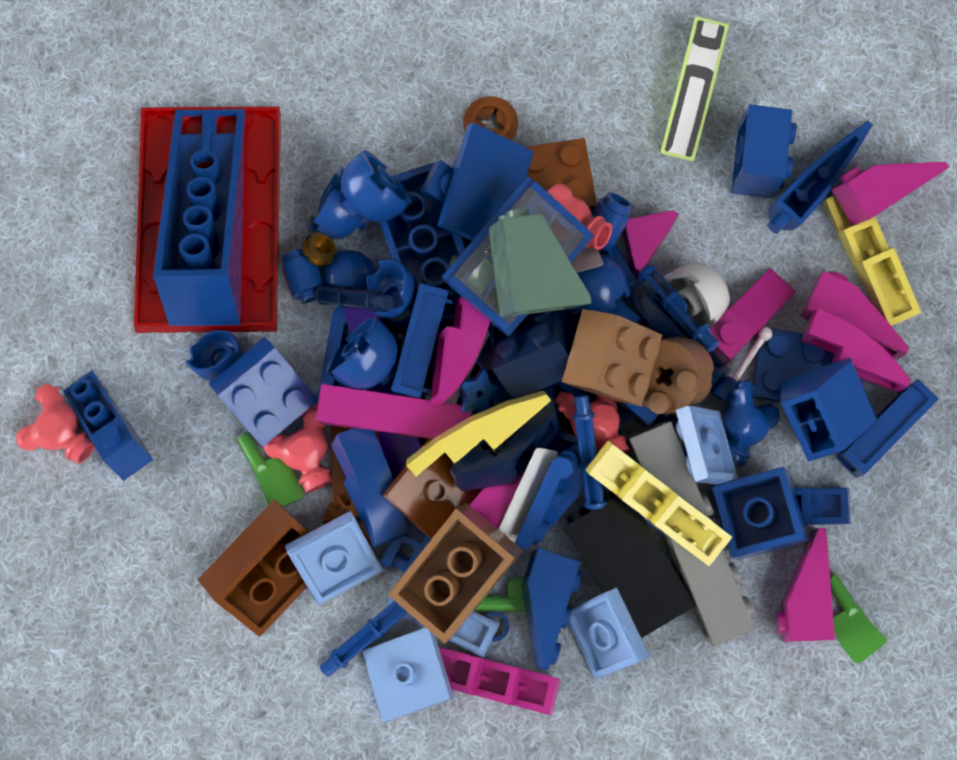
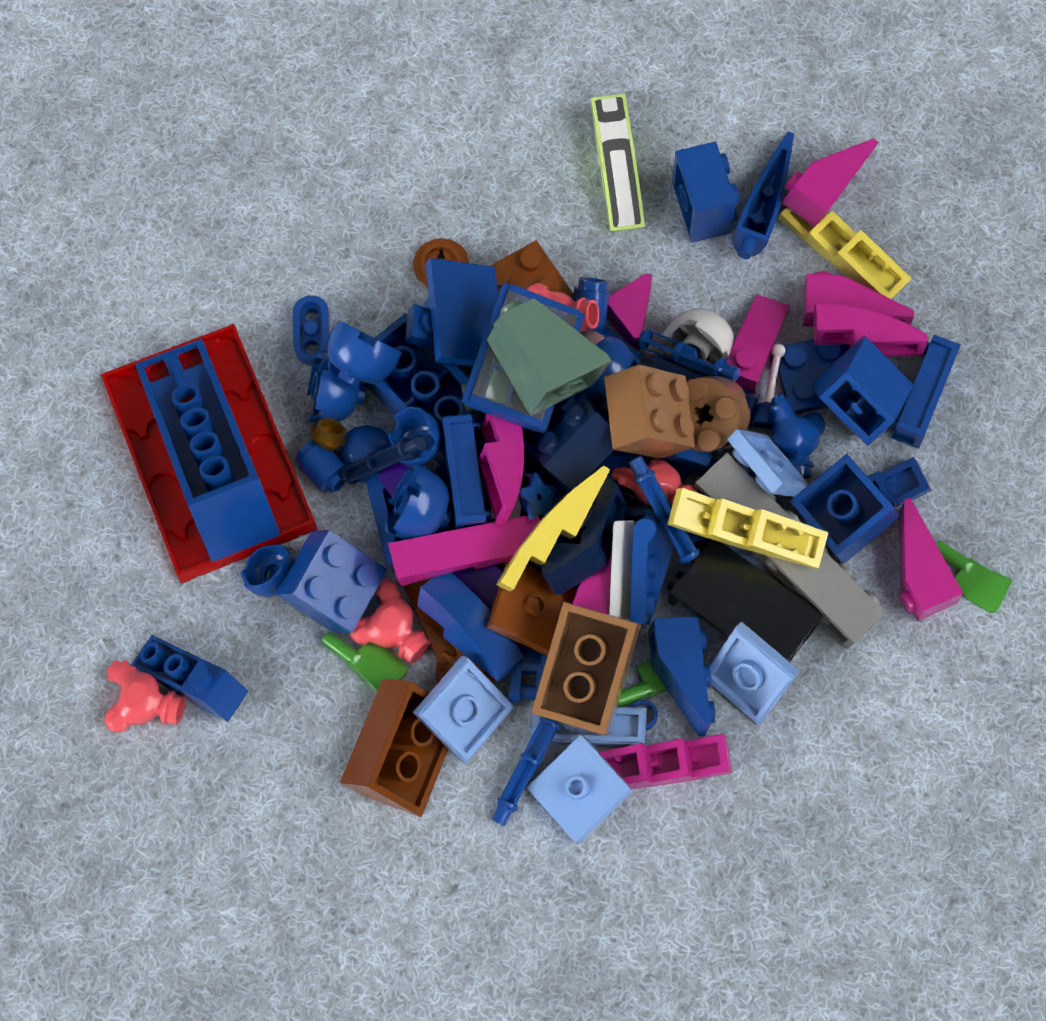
camera: 20 degrees left, 10 degrees down
none -> blue plate [293,295,330,366]

